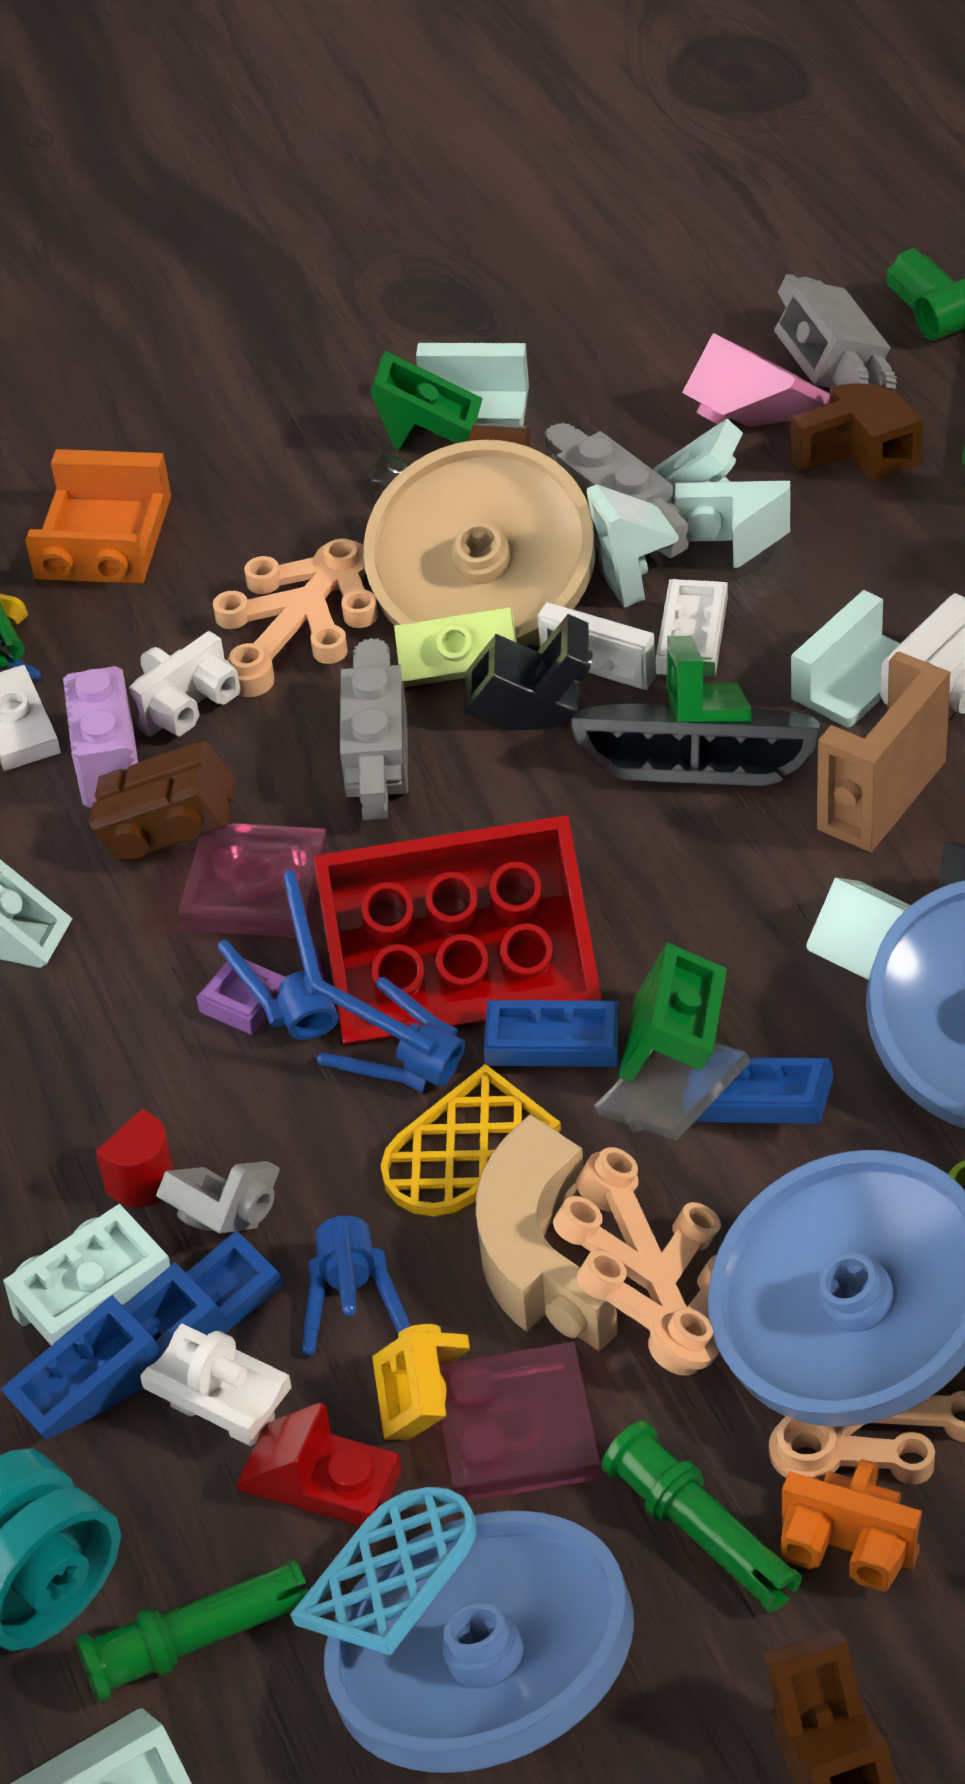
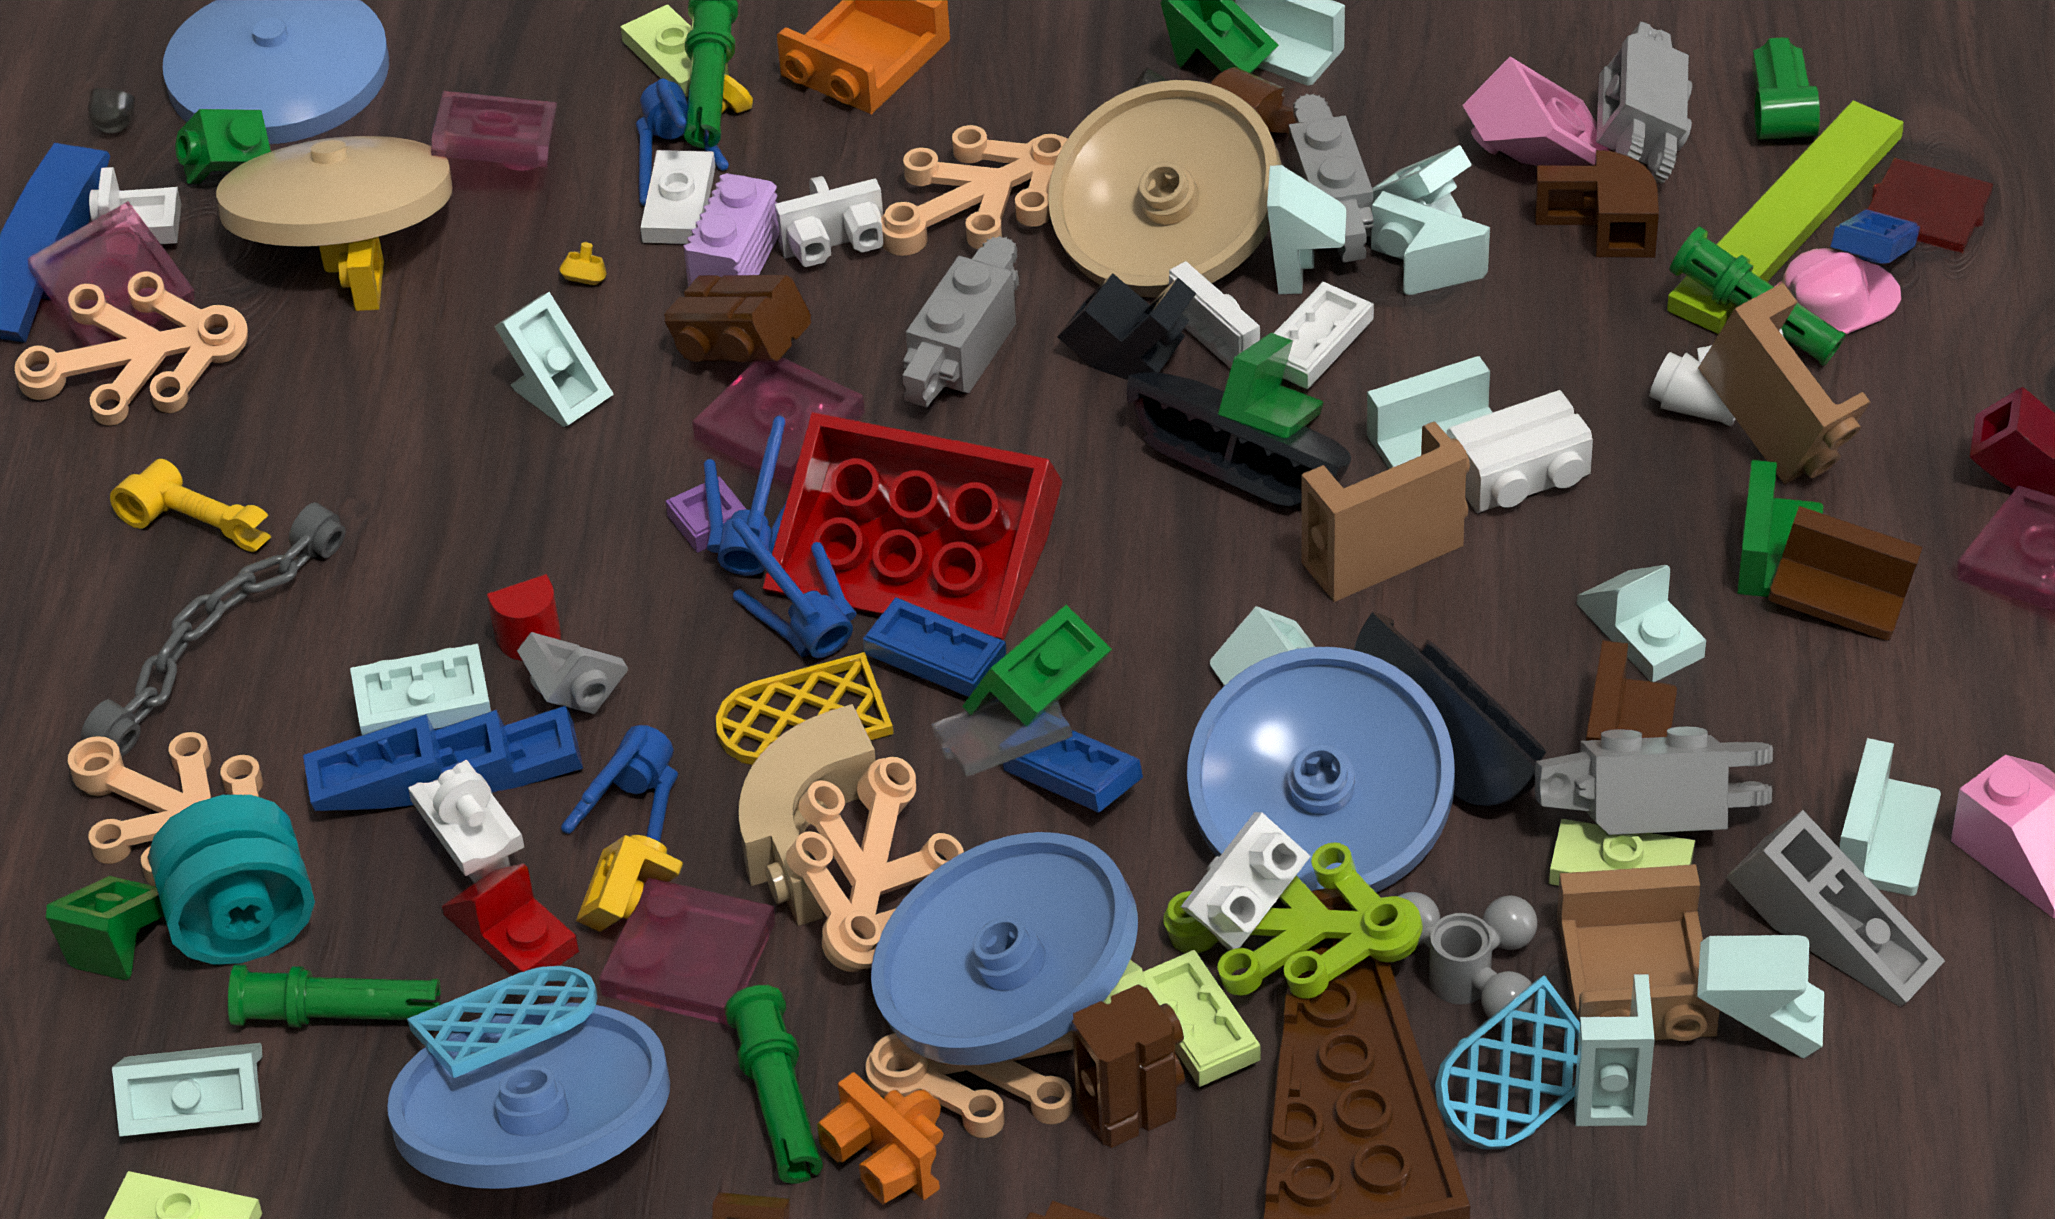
camera: 25 degrees right, 0 degrees up
yellowish green plate [394,607,517,687] -> none

